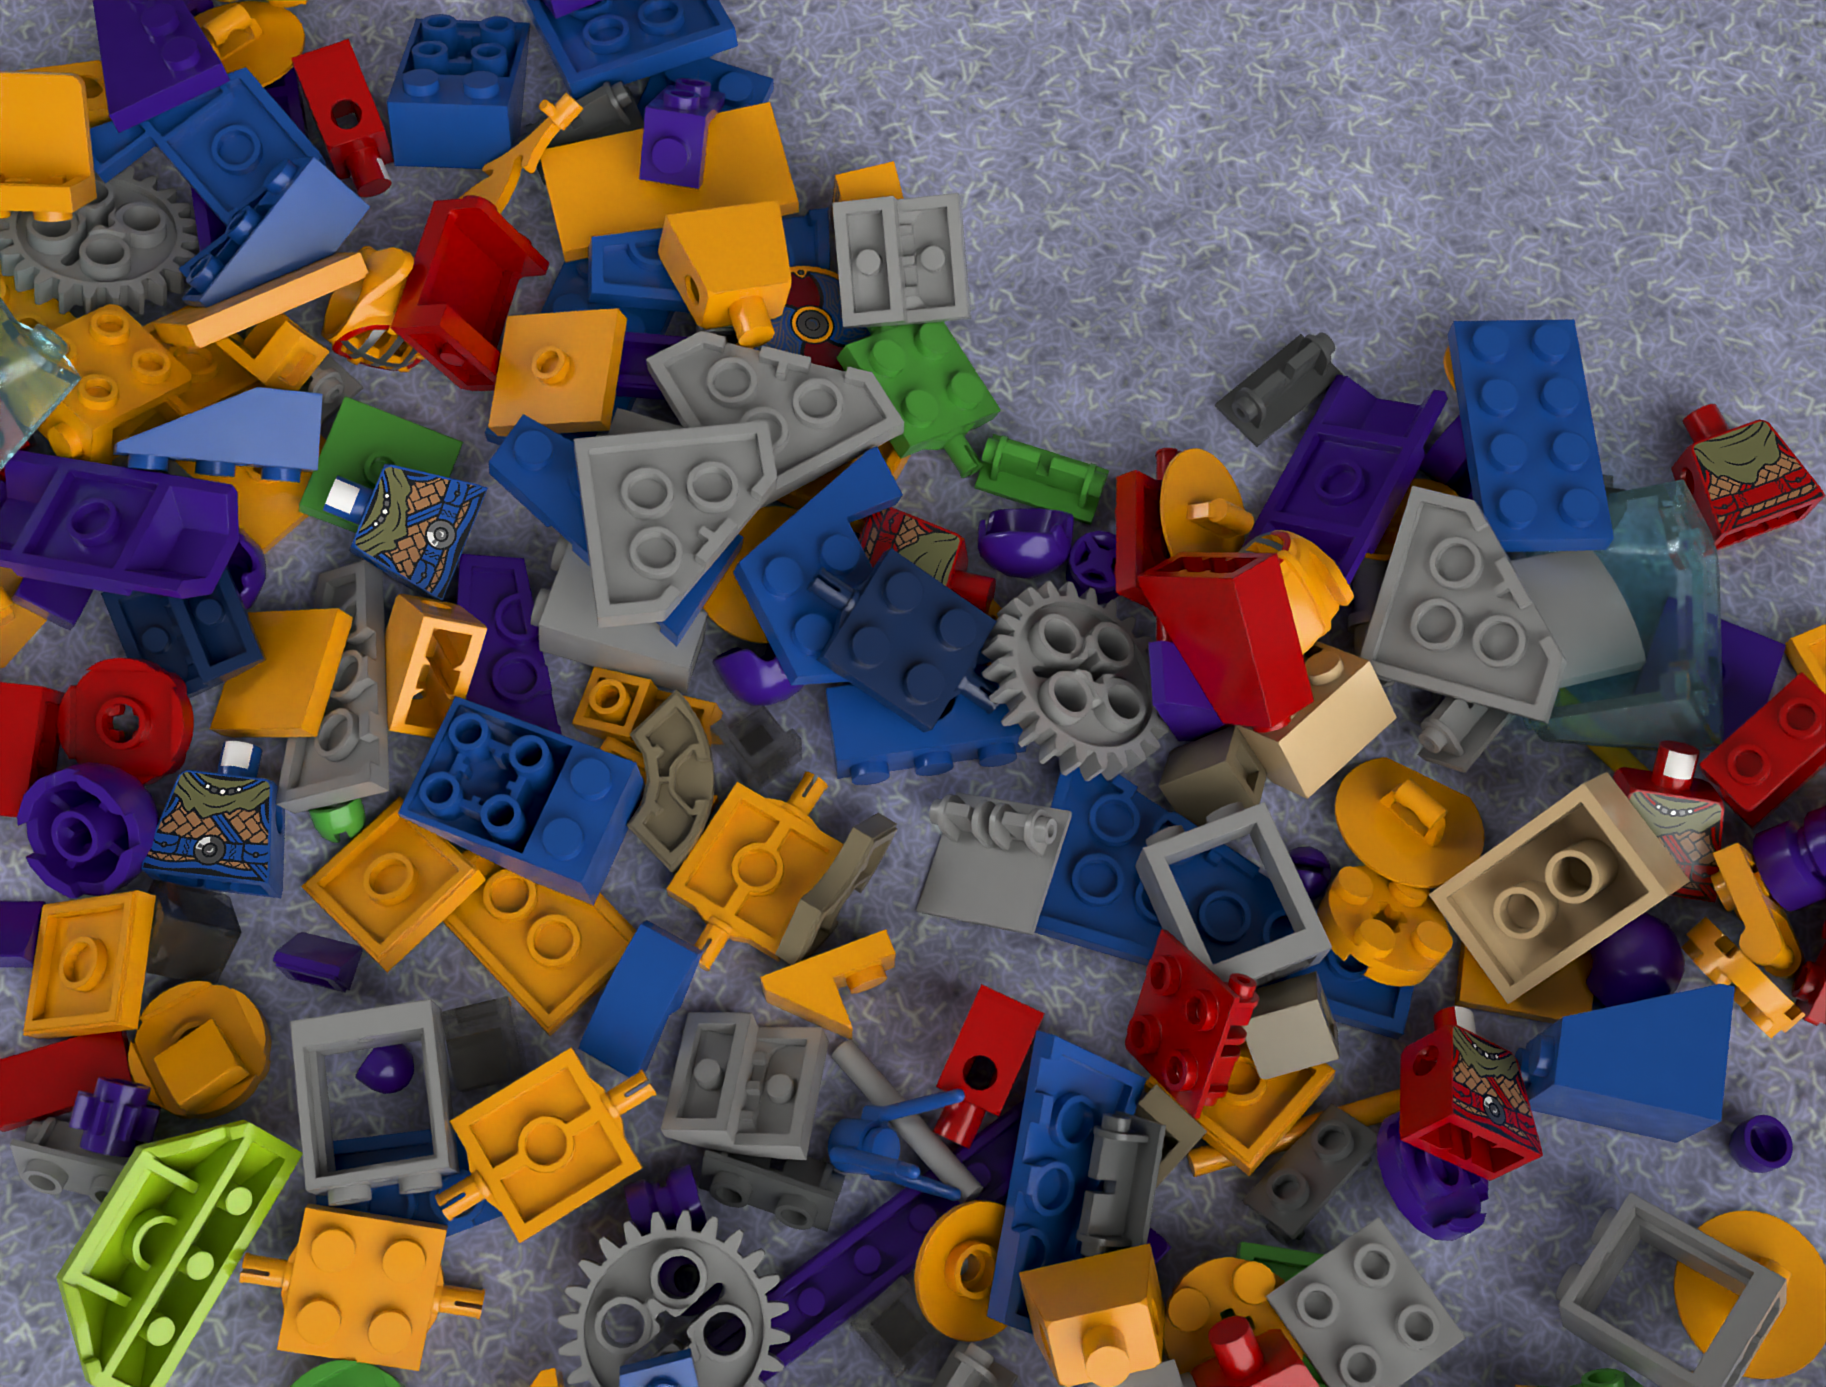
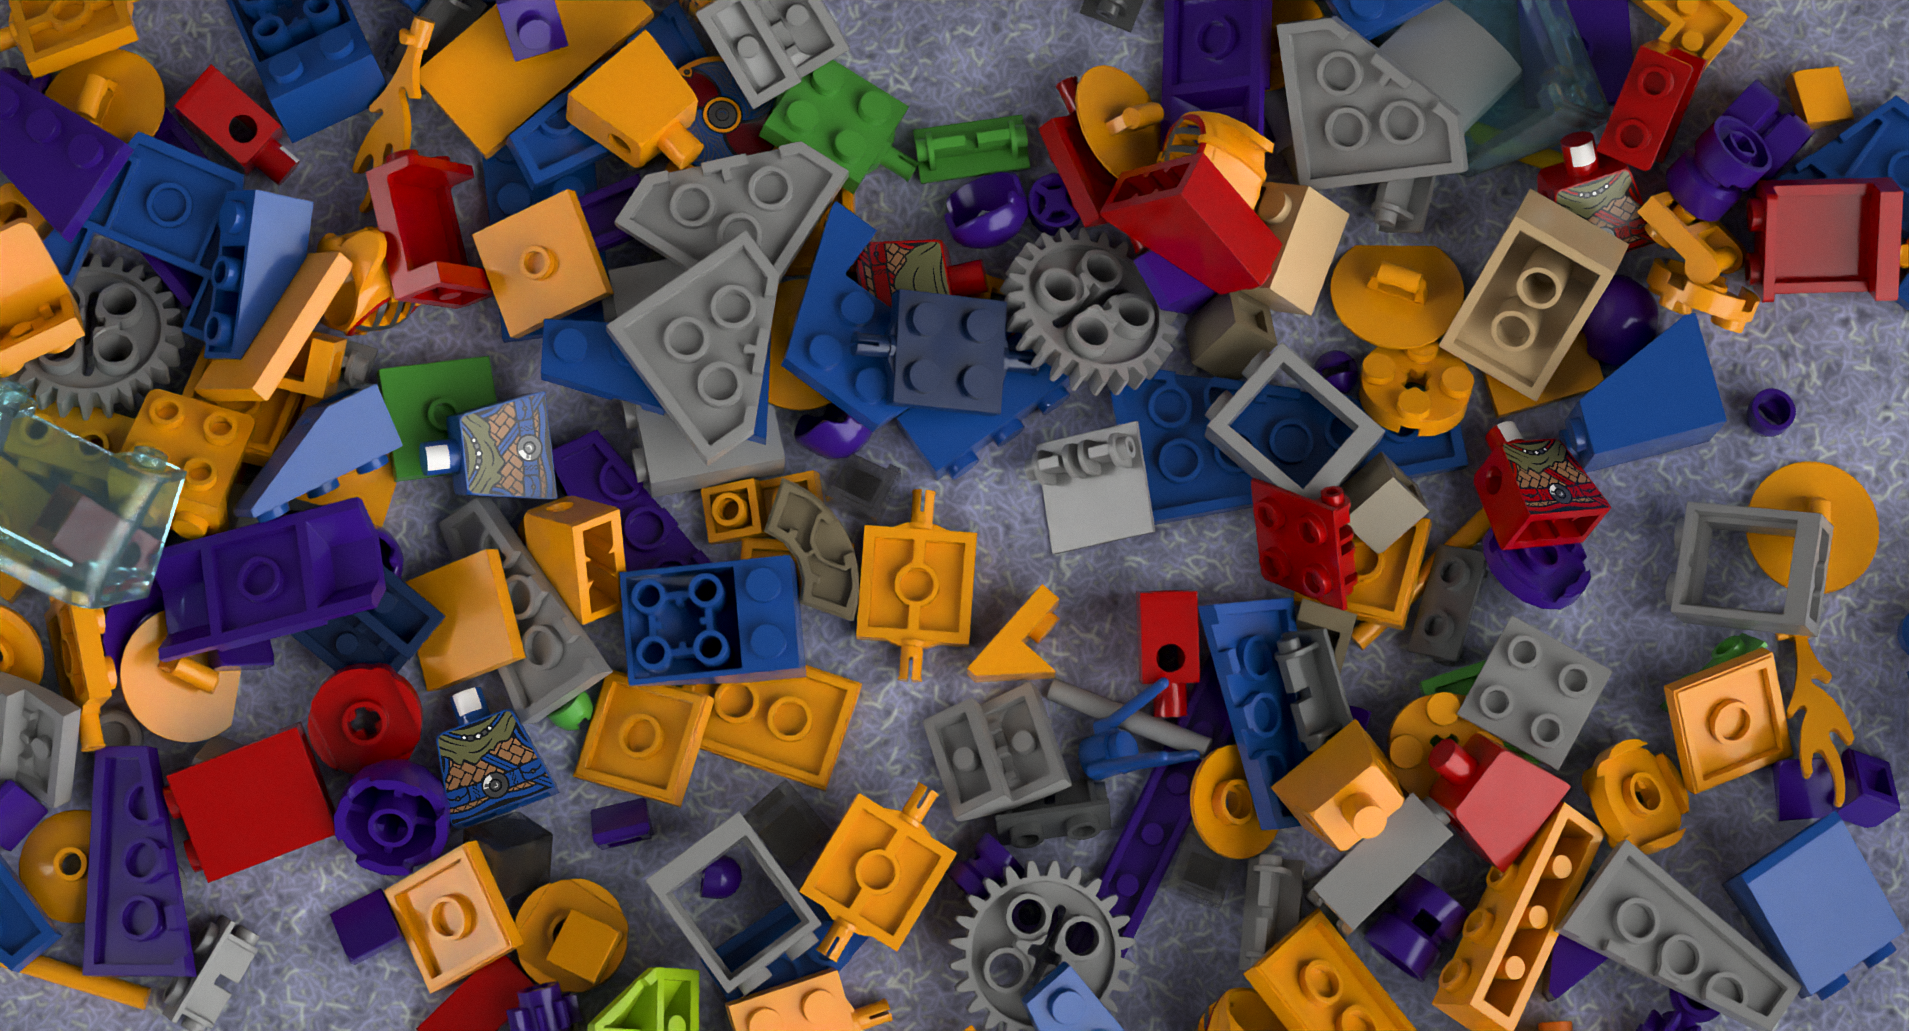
camera: 20 degrees left, 10 degrees up
blue slope [578,920,703,1078] -> none
dark tan tile [775,813,897,965] -> none

